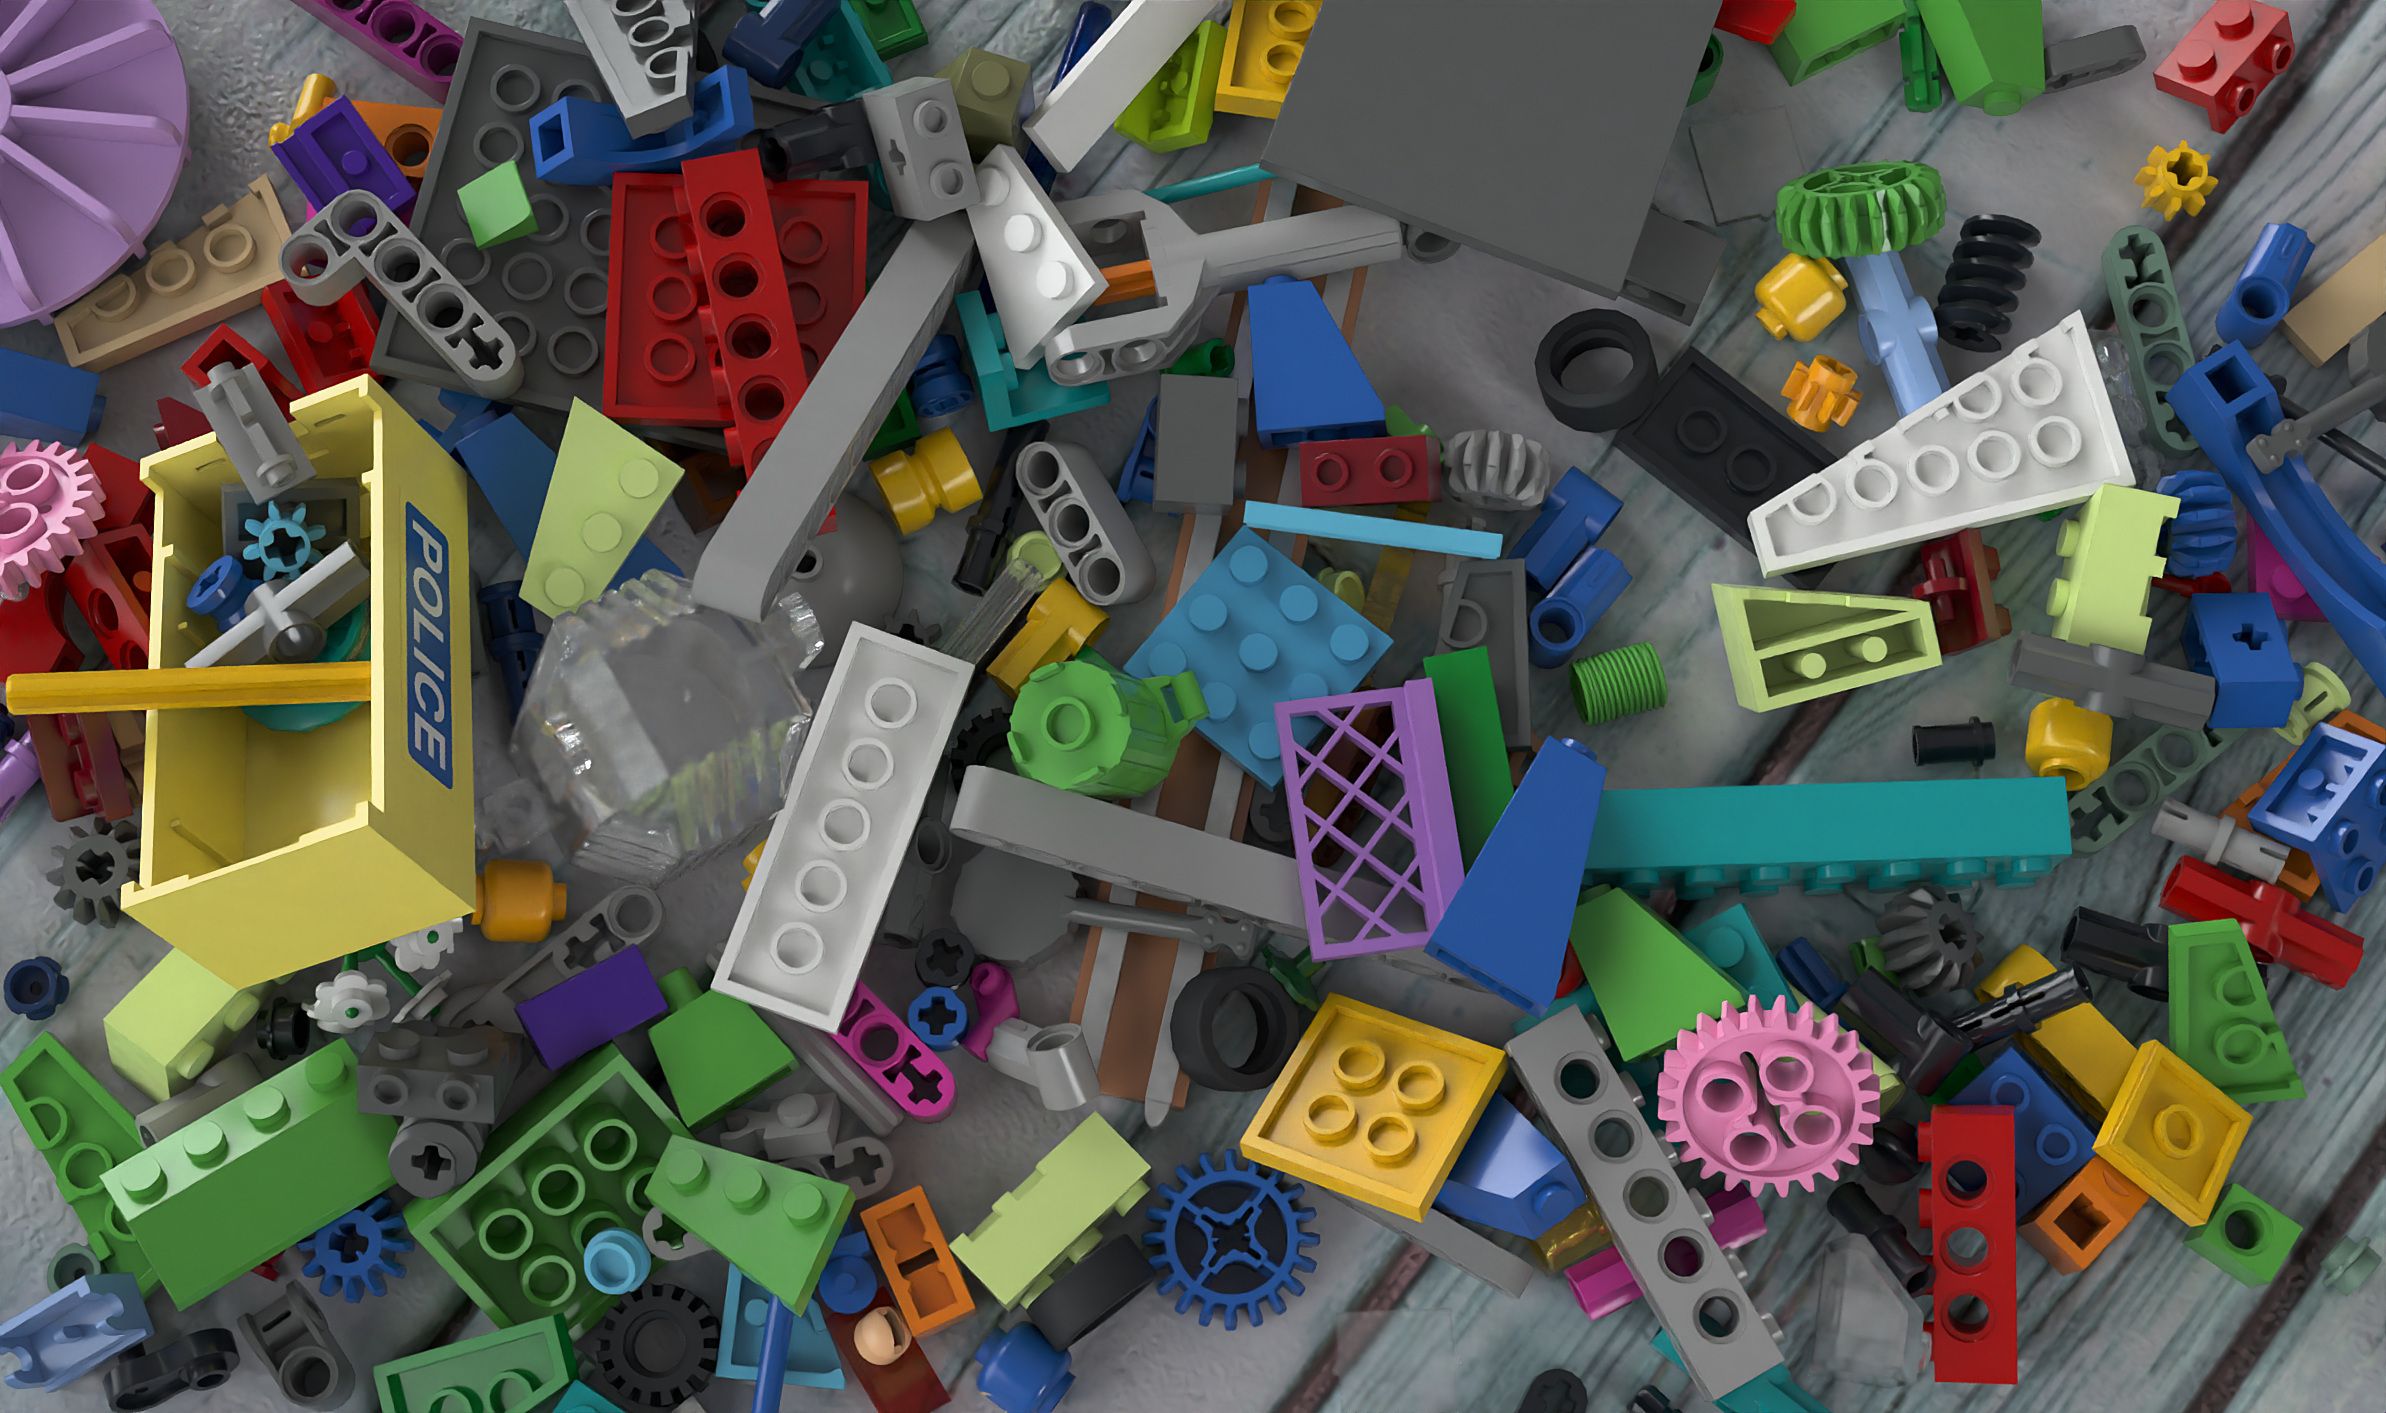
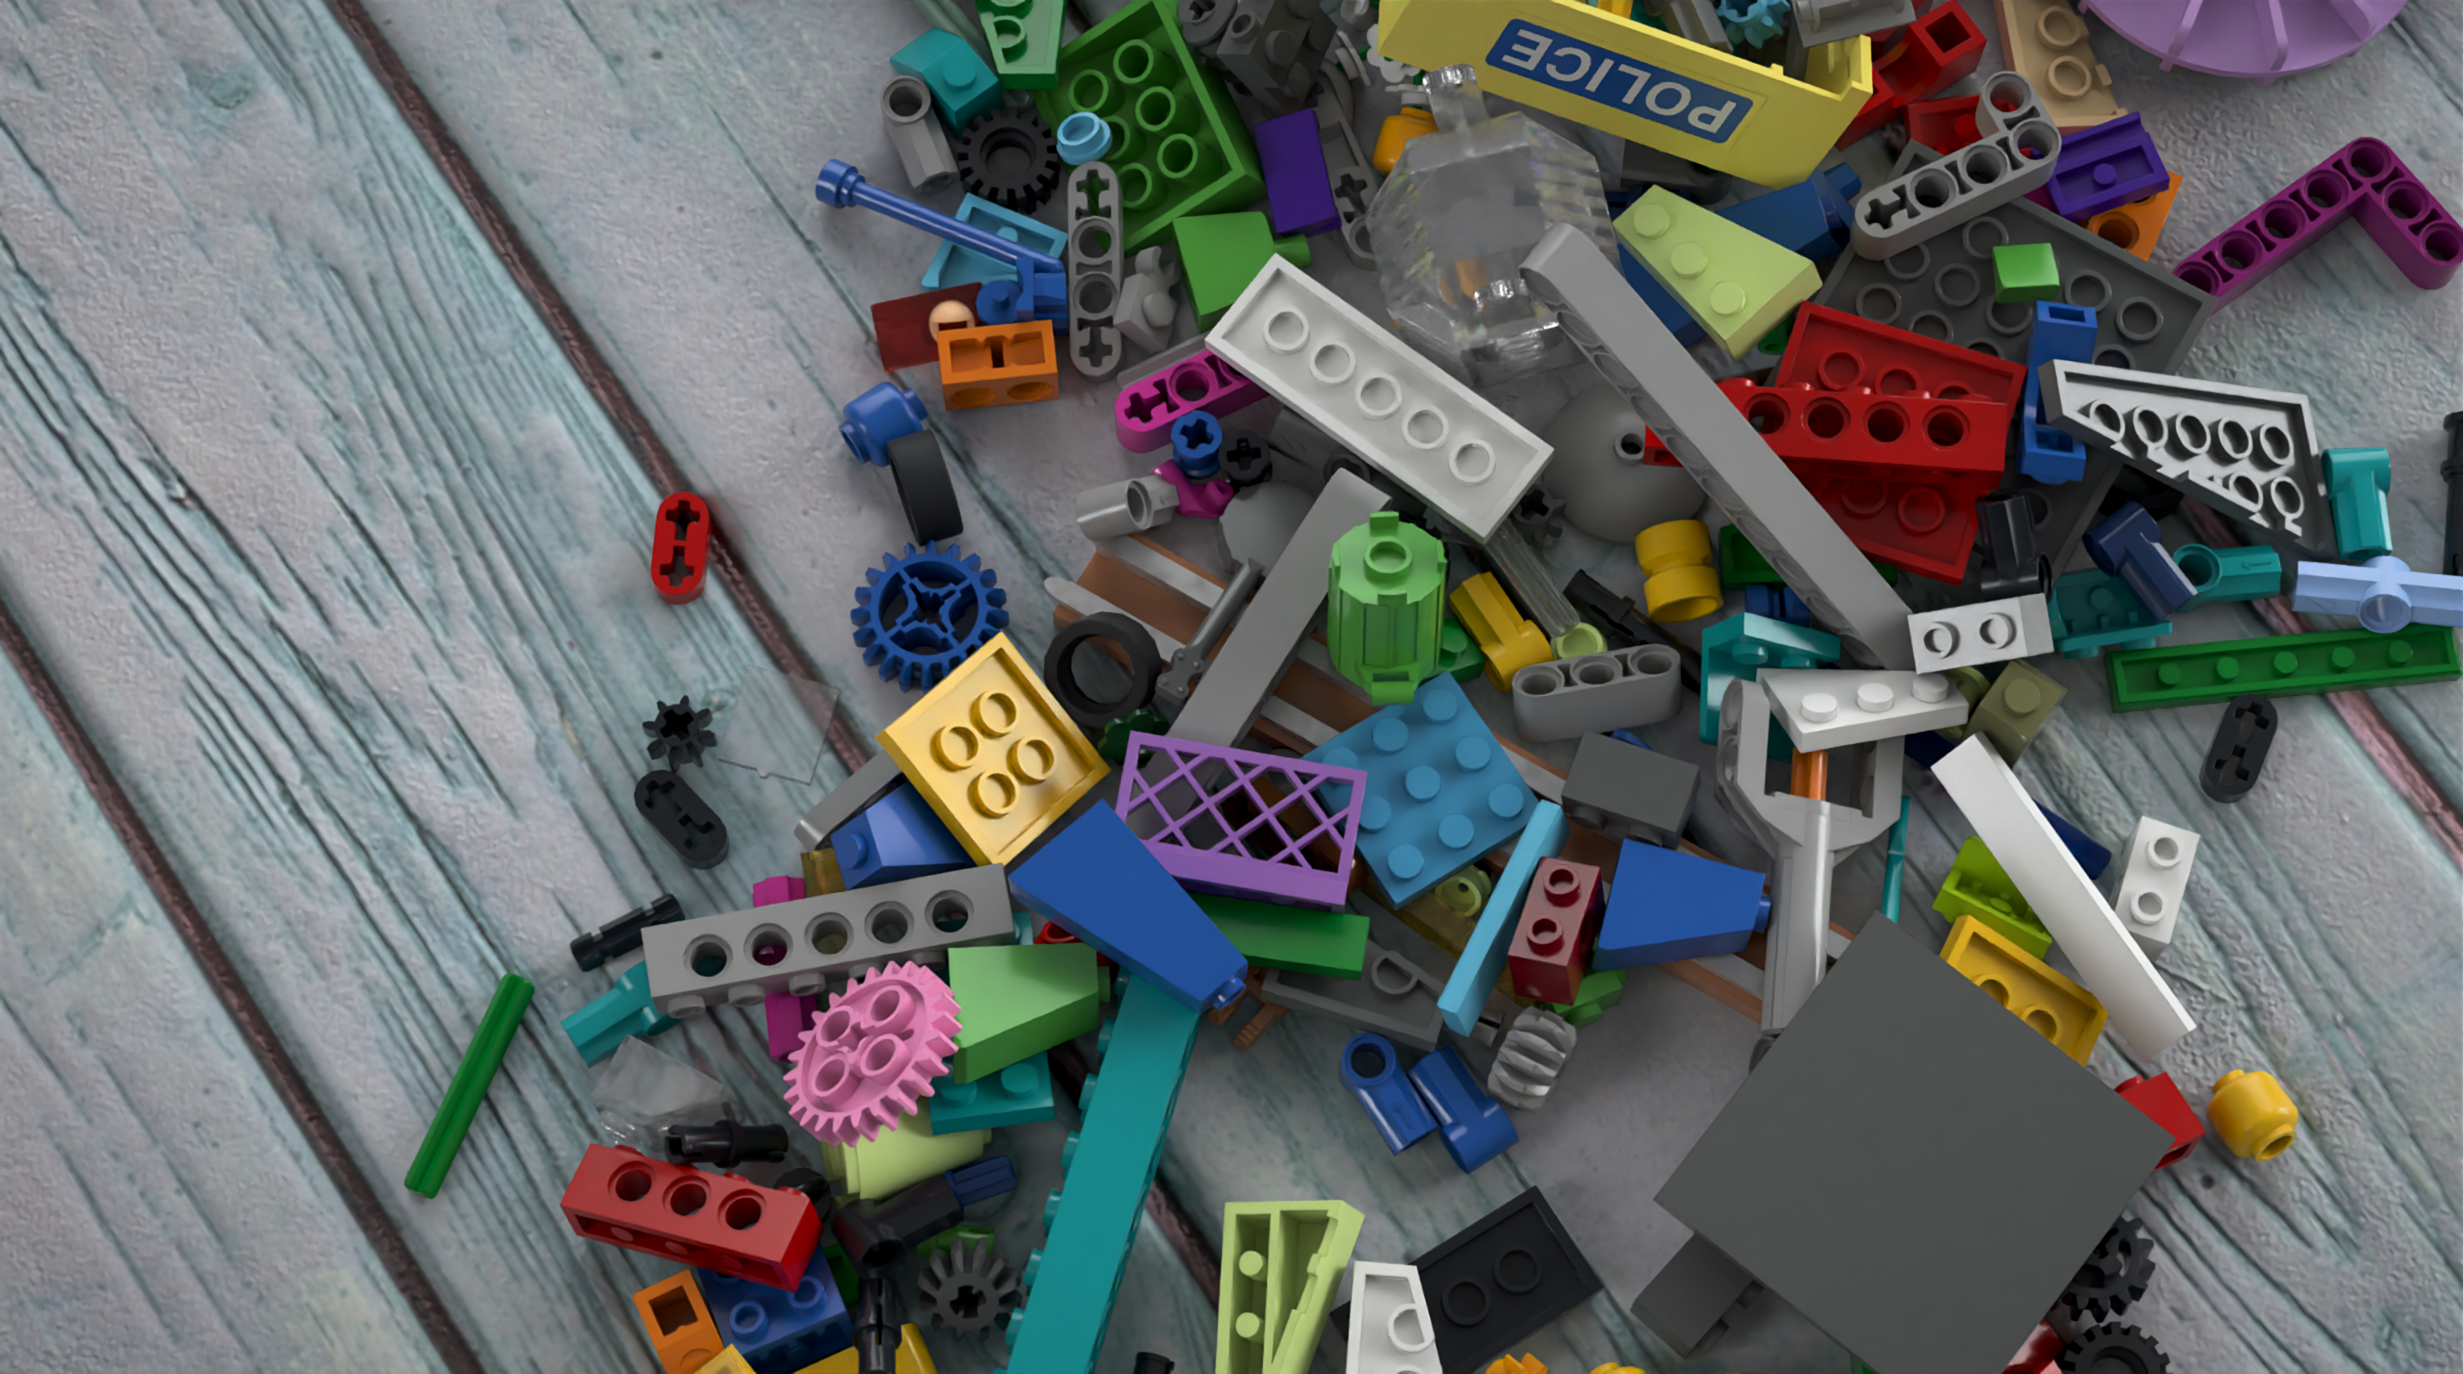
camera: 110 degrees right, 5 degrees down
yellow arm [268,74,336,156] -> none
bright green wing [644,1134,856,1318] -> none
yellowish green wedge [948,1110,1151,1314] -> none
green pin [1159,338,1235,378] -> none
black tyre [1534,308,1659,433] -> none
bright green piece [1568,641,1668,727] -> none

